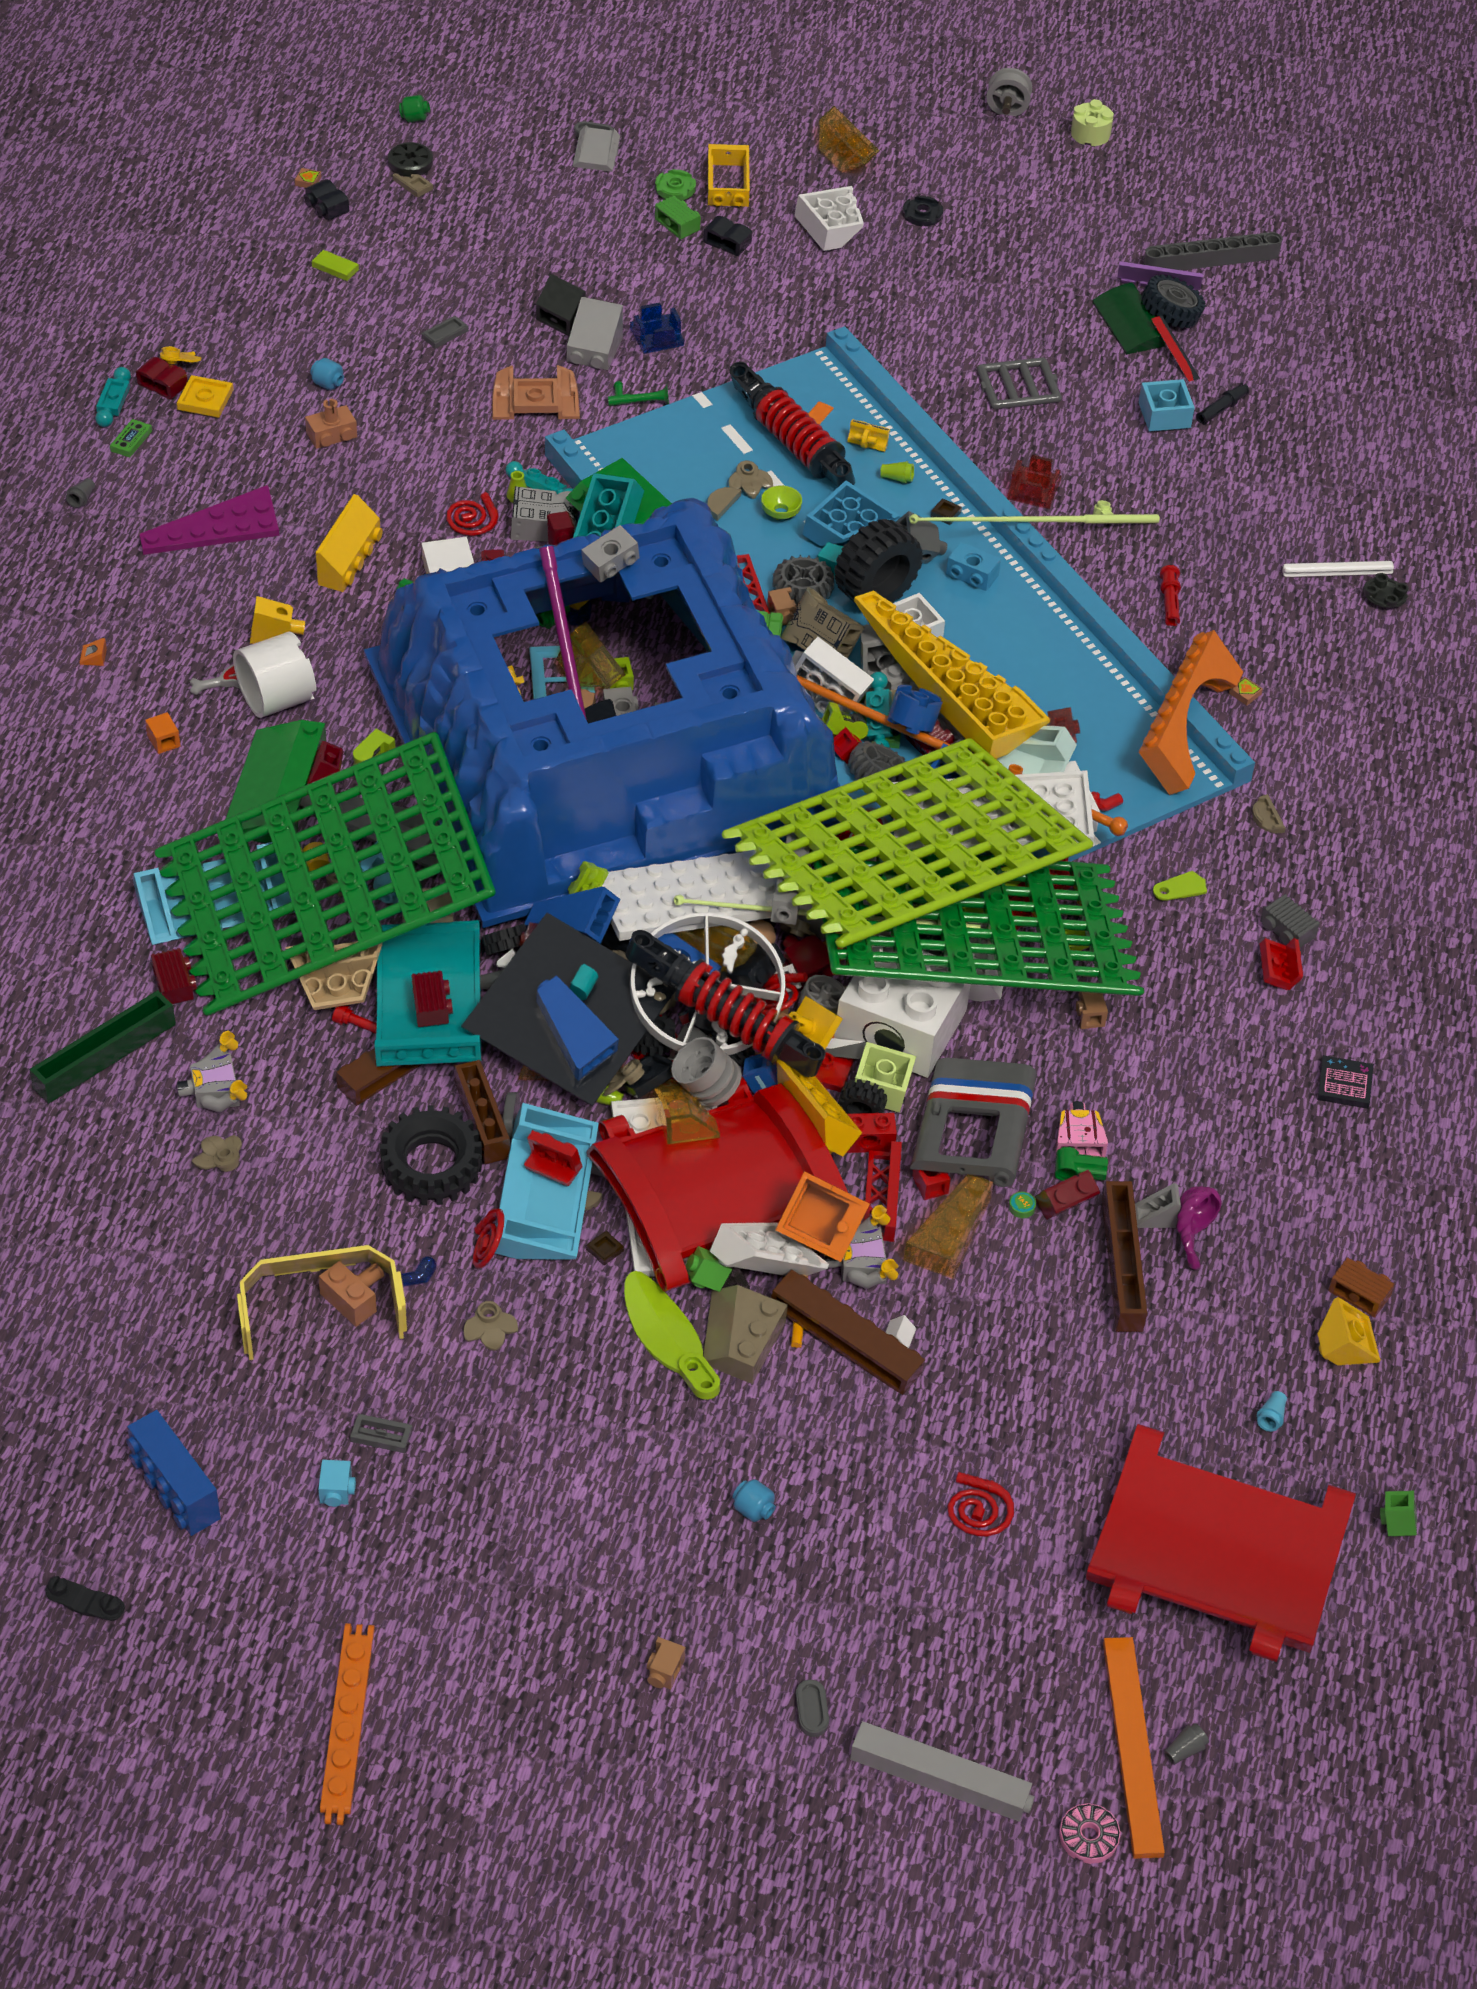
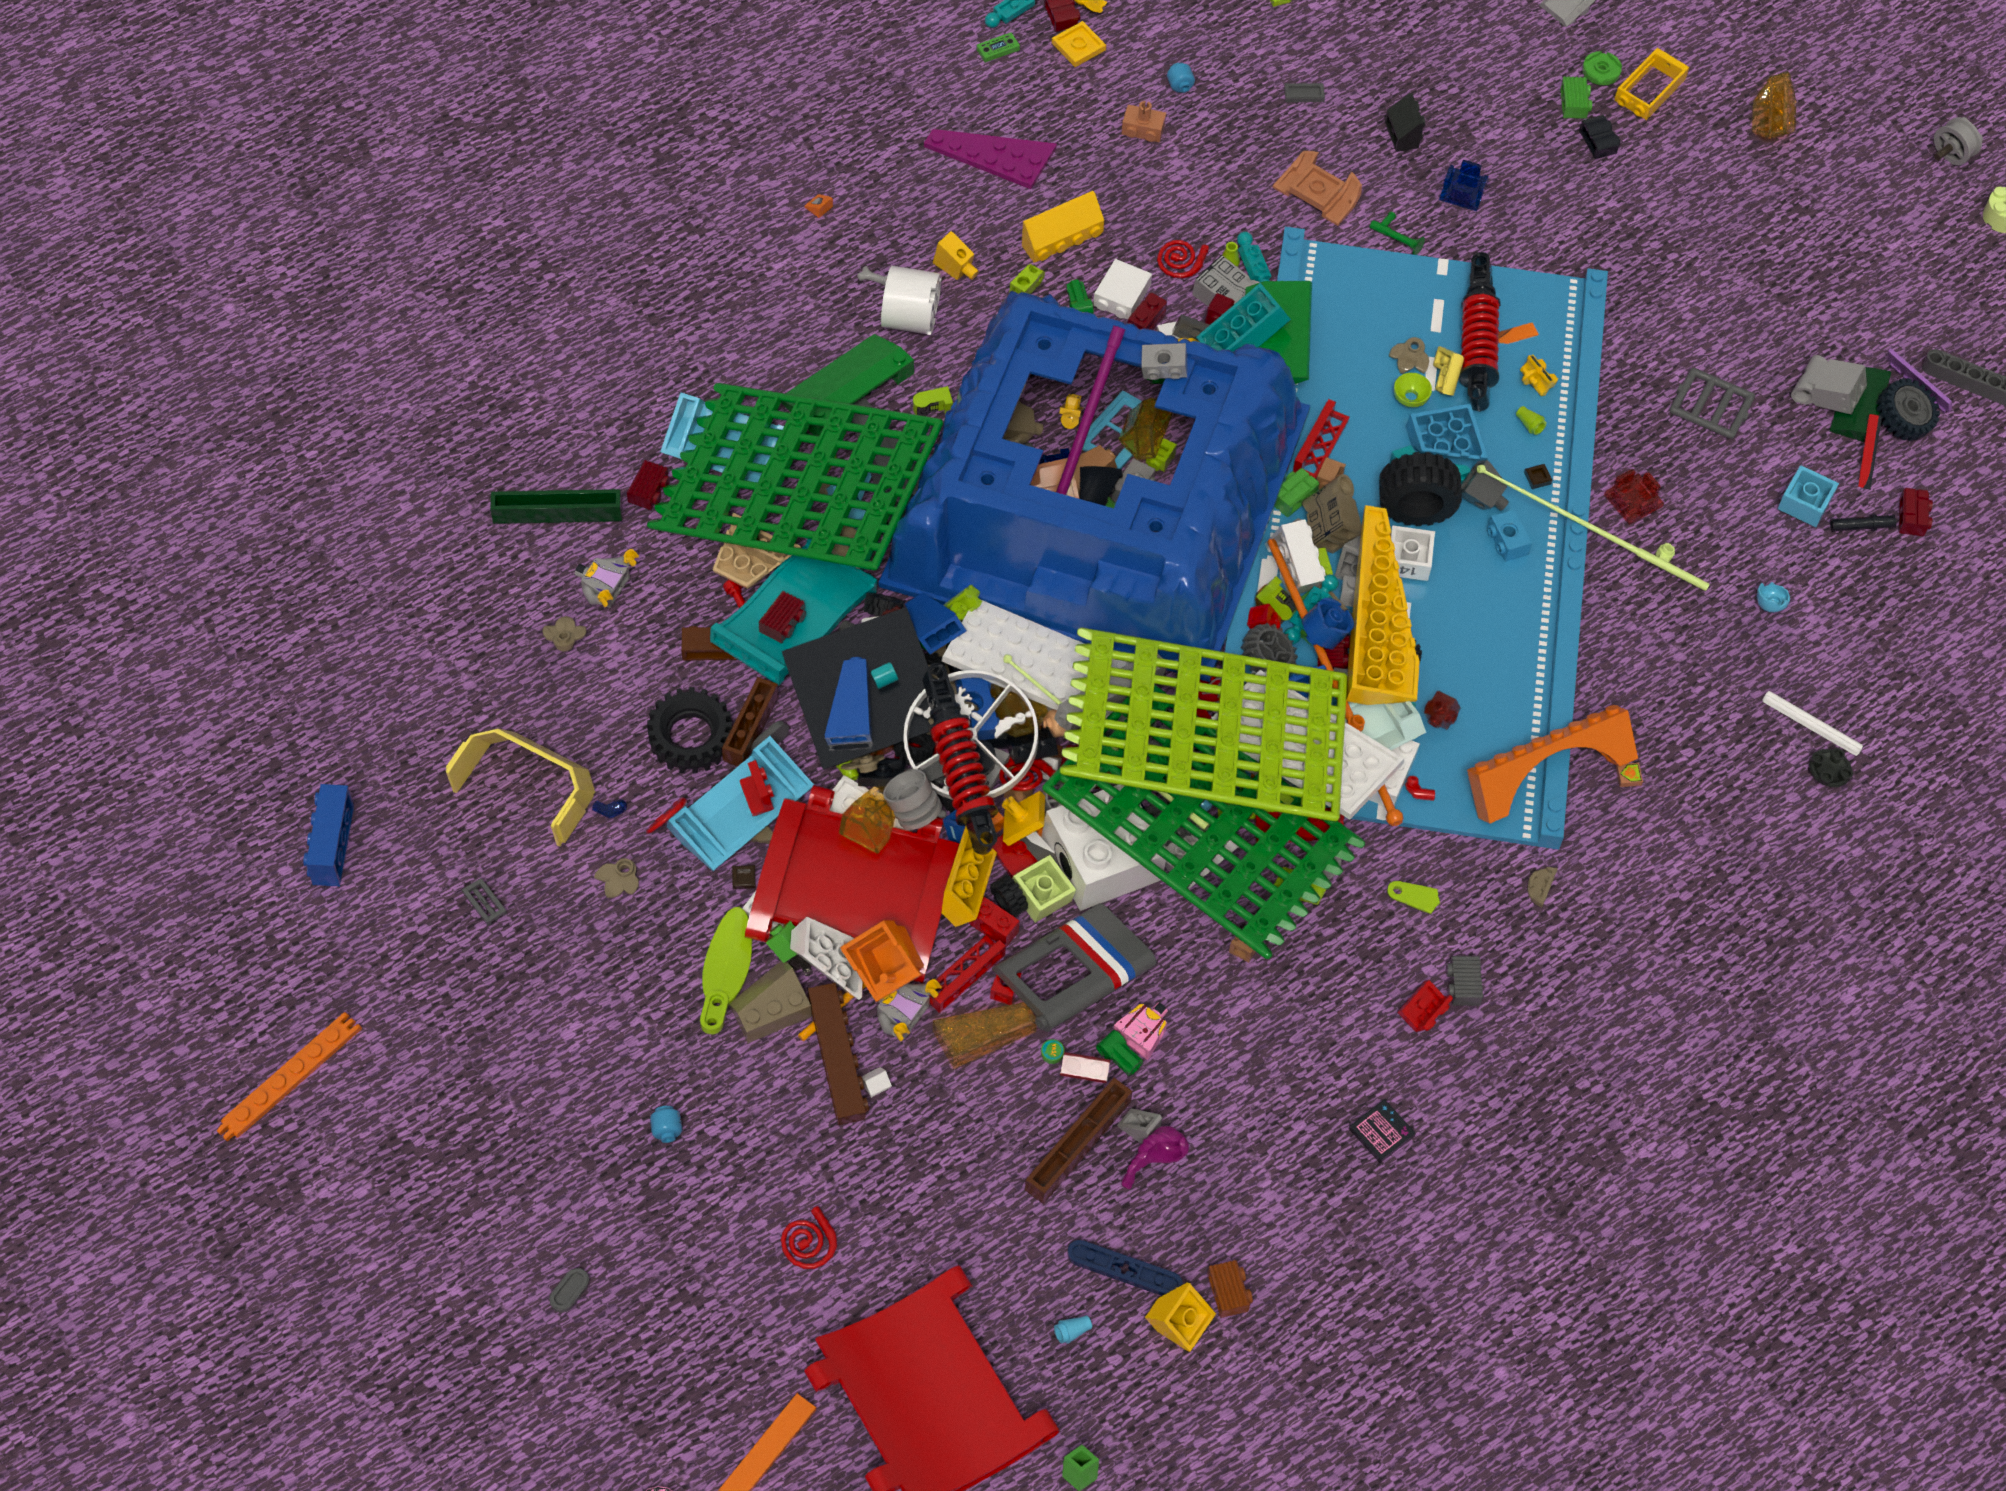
camera: 40 degrees right, 10 degrees up
black piece [45,1576,125,1621] -> none
dark grey cone [66,478,95,508] -> none
orange brick [145,712,181,754] -> none
dark red brick [307,741,344,784] -> none
medium azure brick [318,1460,356,1507] -> none
nougat brick [319,1261,385,1327] -> none
light grey slope [567,297,623,370] -> none
medium nougat brick [647,1637,685,1690] -> none
dark tan tile [707,487,742,521] -> none
dark grey gear [773,555,834,606] -> none
white wedge [794,186,864,251] -> none
light grey brick [850,1721,1035,1822] -> none
black tile [902,196,943,227] -> none
red pin [1160,565,1181,626] -> none
none -> lime leg [1009,264,1045,294]
none -> dark blue piece [1067,1240,1183,1296]
none -> light yellow brick [1433,346,1464,396]
none -> medium azure hair [1756,582,1790,612]
none -> light grey piece [1791,355,1867,414]
none -> dark red brick [1899,488,1933,537]

